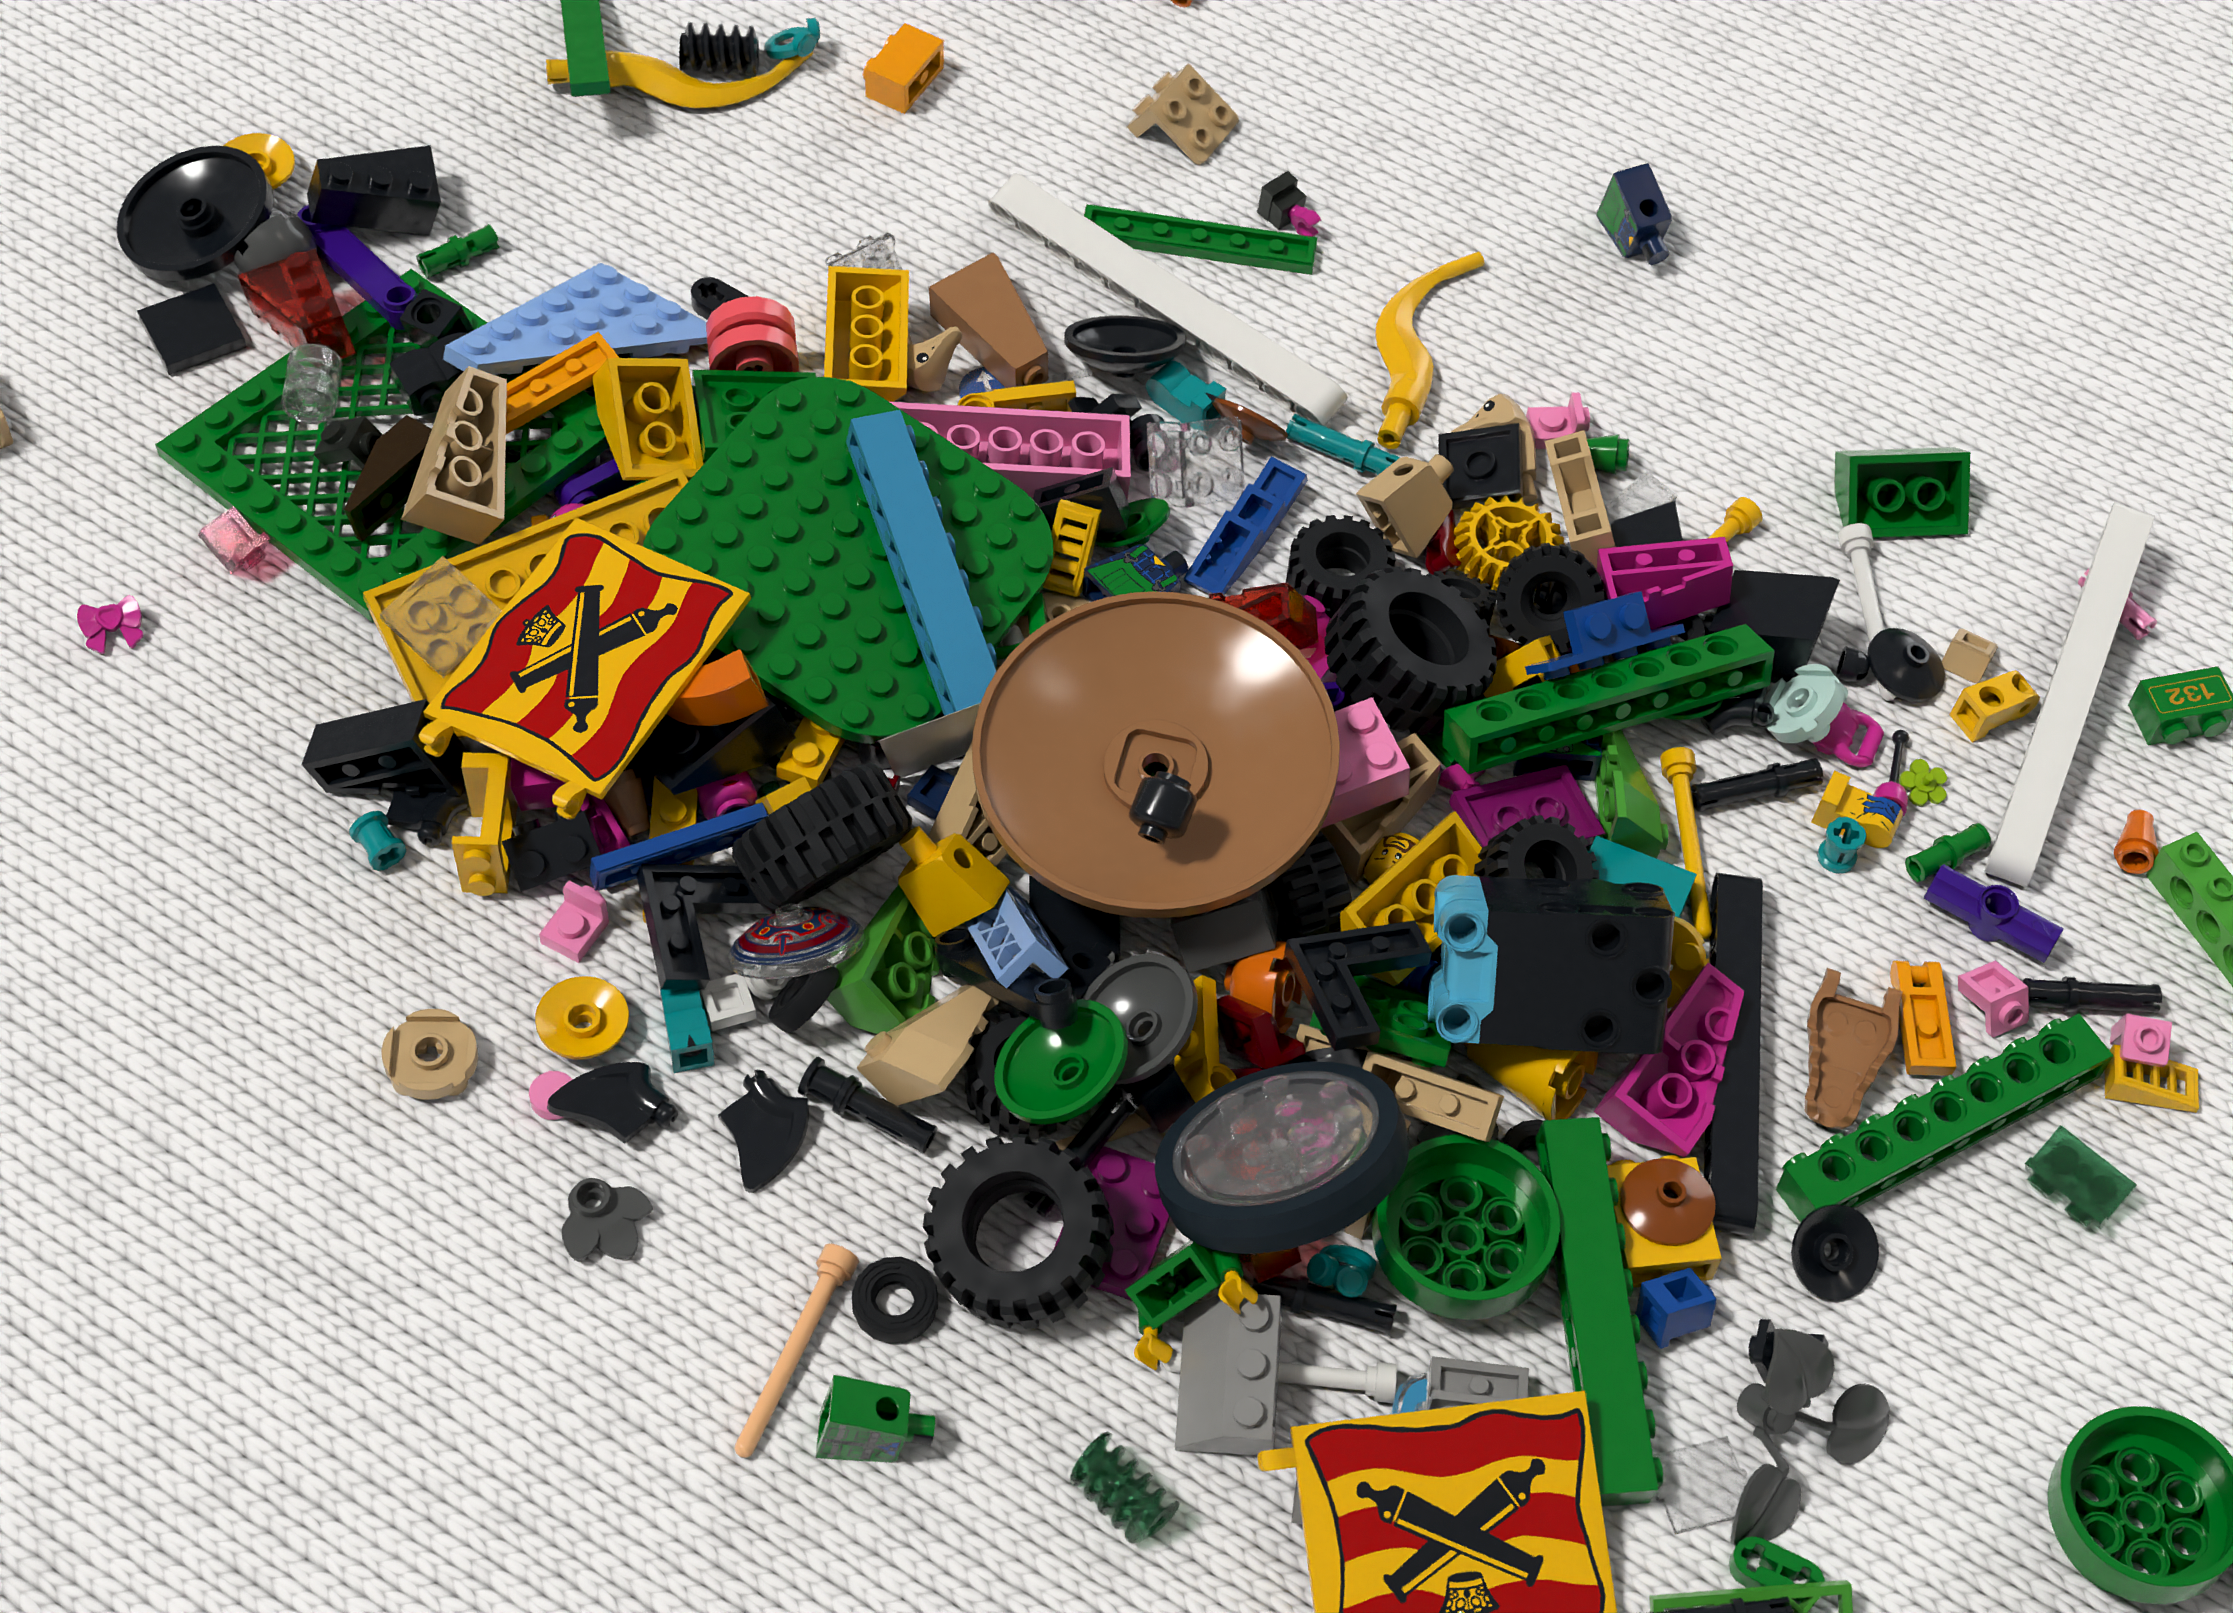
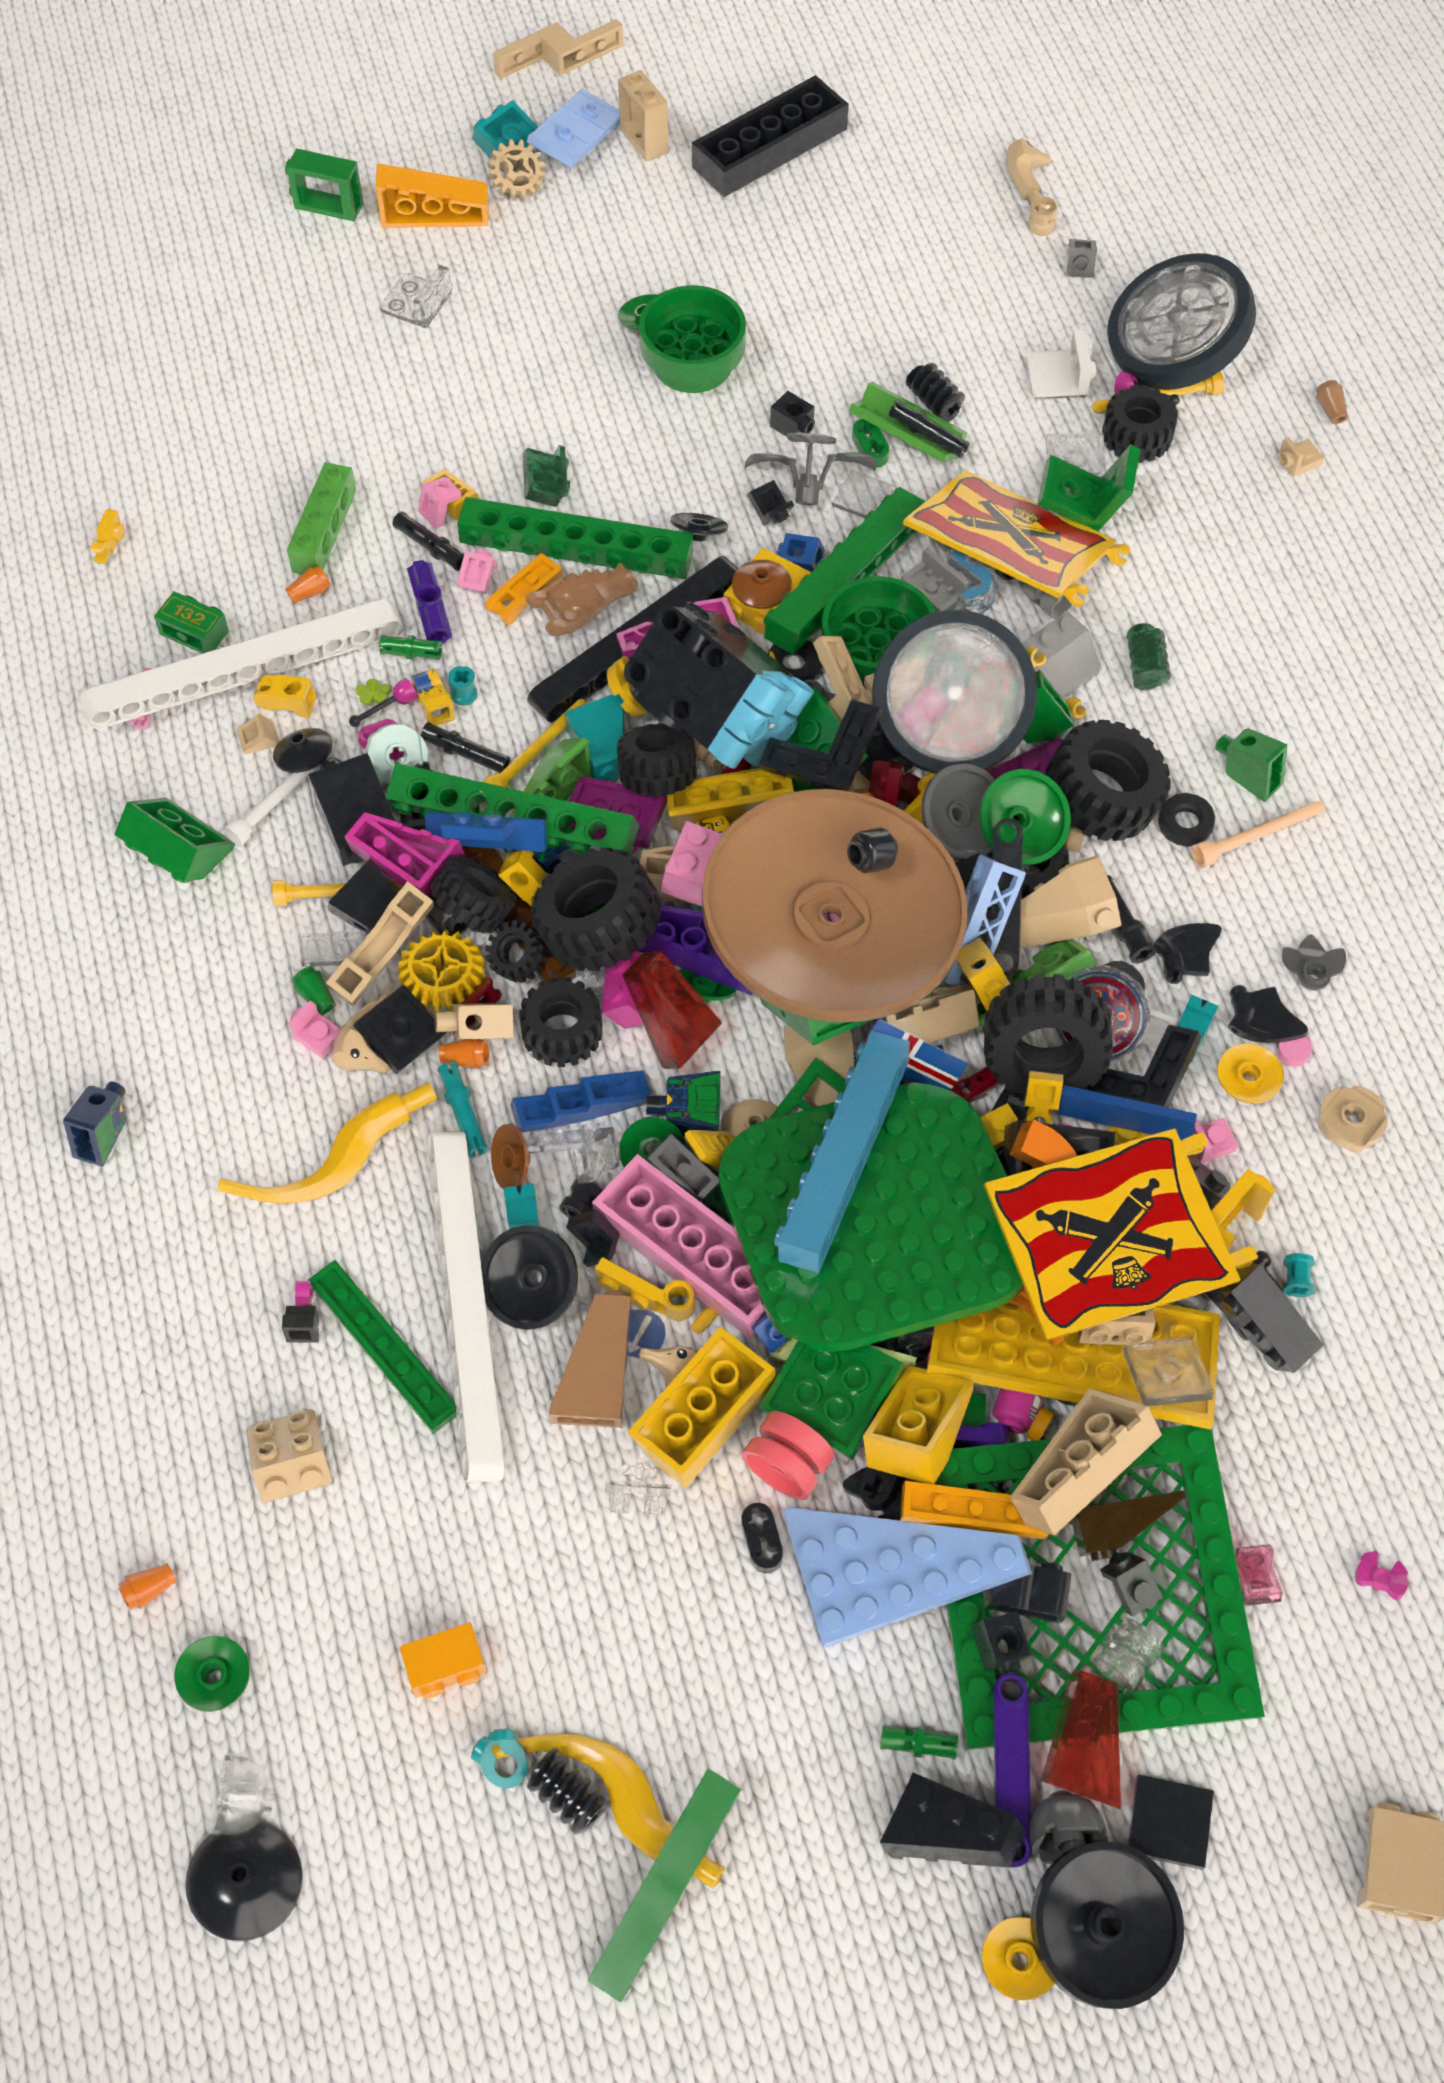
camera: 135 degrees left, 5 degrees up
none -> black brick [770,391,815,443]

